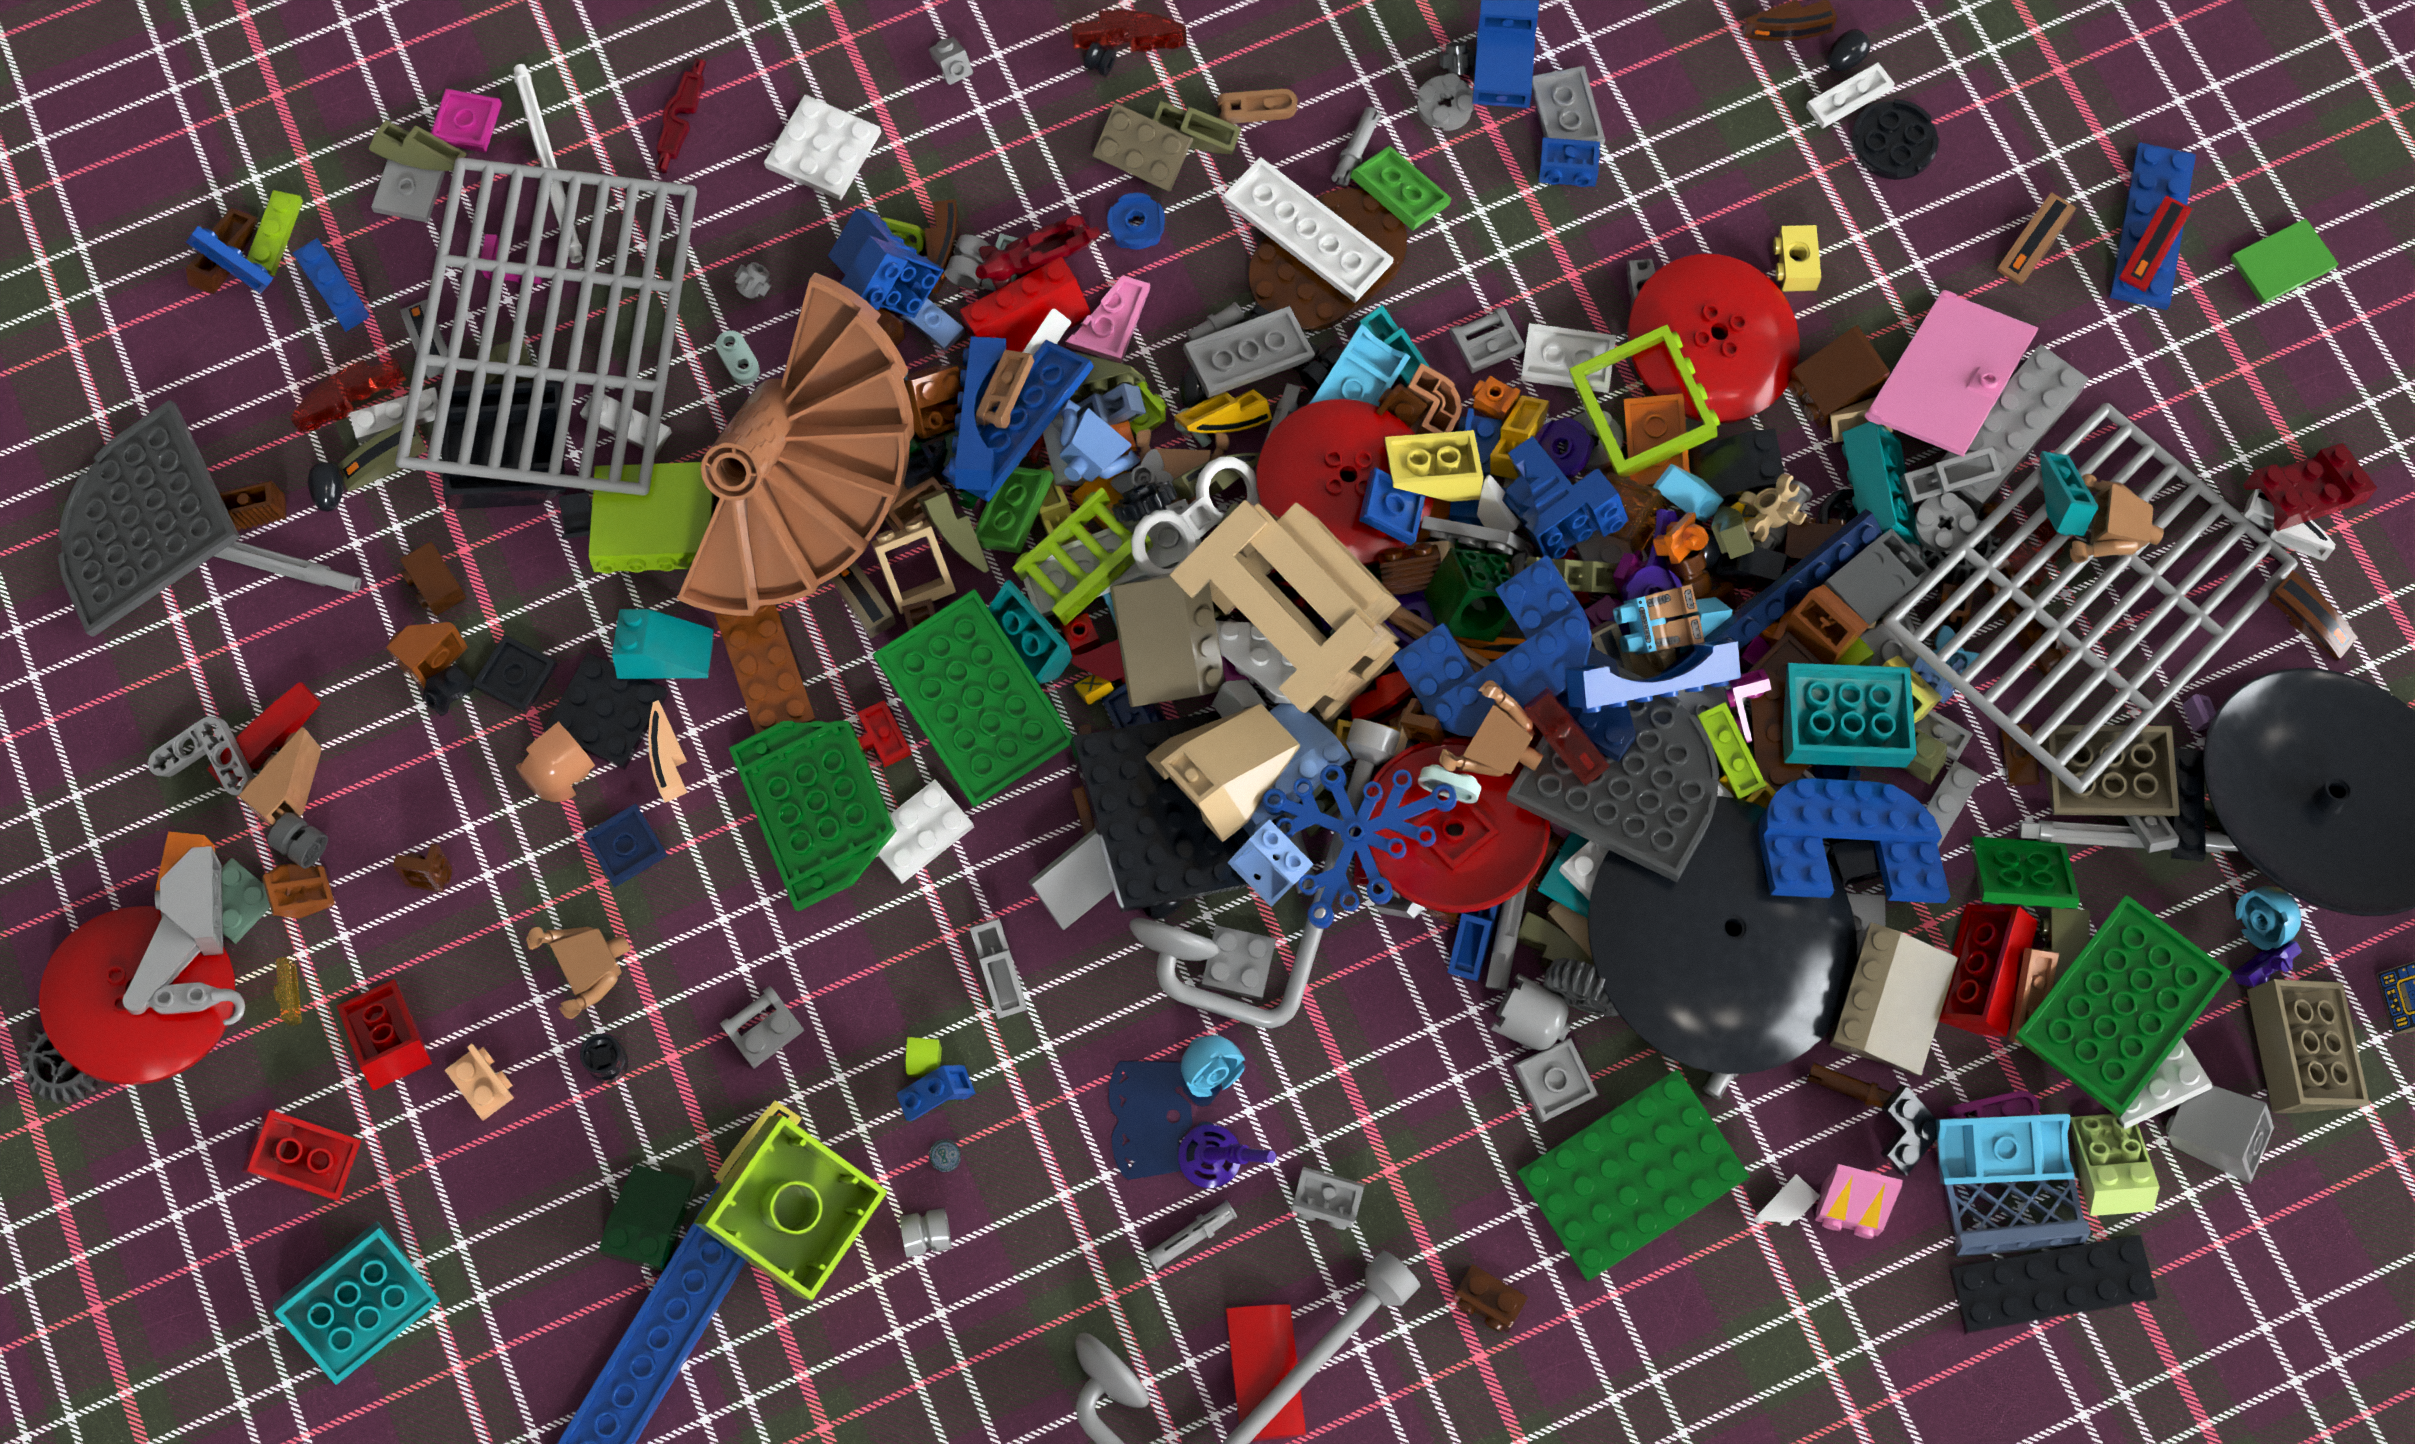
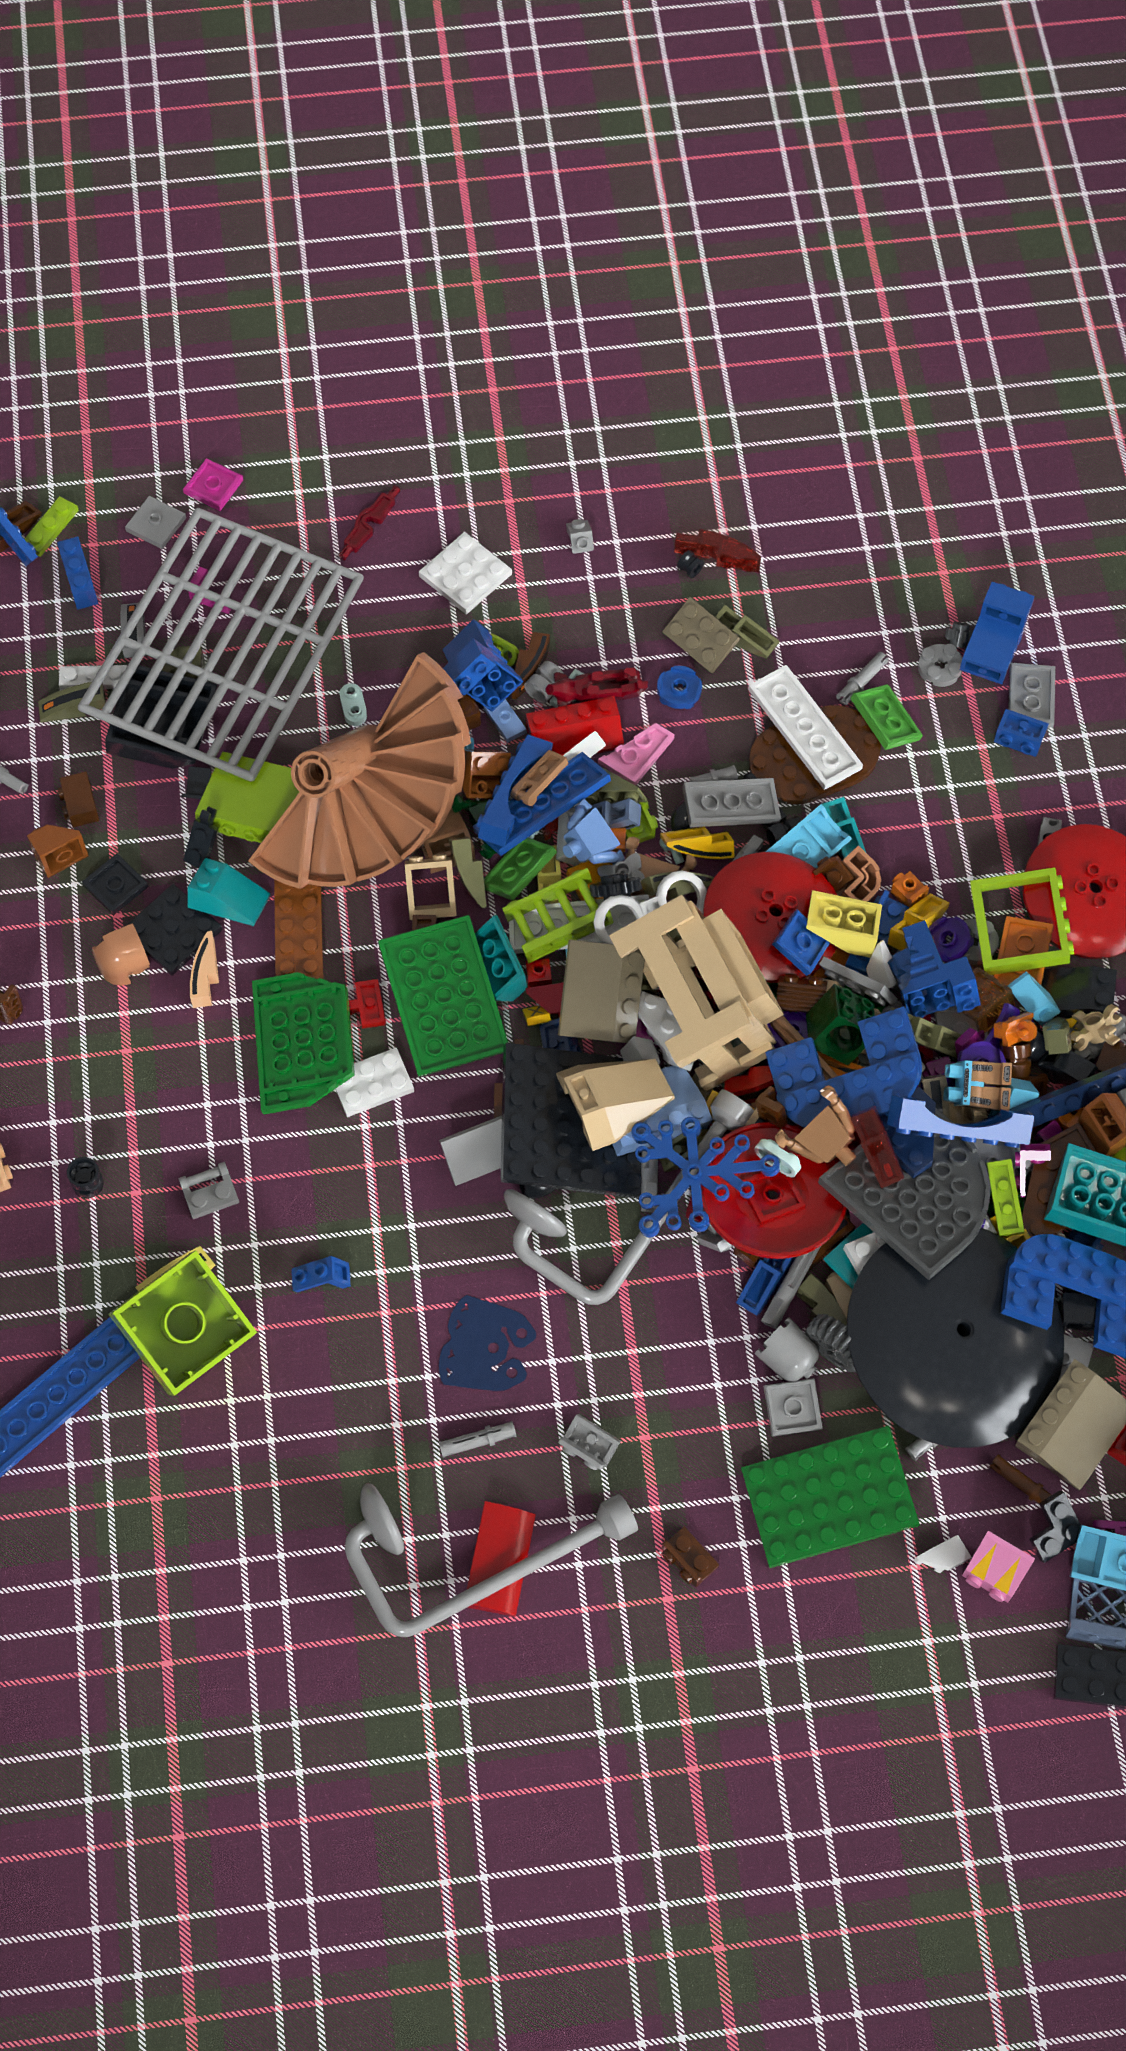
camera: 15 degrees right, 5 degrees down
clear red slope [290,358,407,434] -> none
black animal [308,462,344,512] -> none
olive slope [368,120,467,171] -> none
black bracket [423,664,474,716] -> none
white piece [513,64,583,263] -> none
medium nougat torso [526,927,632,1019] -> none
white plate [580,394,672,456] -> none
dark blue plate [582,803,668,888] -> none
dark green slope [598,1164,696,1273] -> none
light grey gear [734,262,772,299] -> none
dark tan slope [830,561,896,639] -> none
light grey wheel [900,1208,952,1257] -> none
black slope [903,436,947,490] -> none
lime brick [906,1037,942,1078] -> none
clear smoke tile [929,1139,961,1172] -> none
light grey slope [969,917,1028,1019] -> none
dark purple dish [1178,1125,1276,1188] -> none
medium azure cylinder [1181,1036,1245,1097] -> none
light grey plate [1201,925,1276,1000] -> none
medium nougat plate [1217,89,1298,125] -> none
light blue window [1227,819,1314,907] -> none
light grey plate [1449,306,1525,373] -> none
white plate [1521,323,1616,393] -> none
none -> black plate [183,806,219,868]

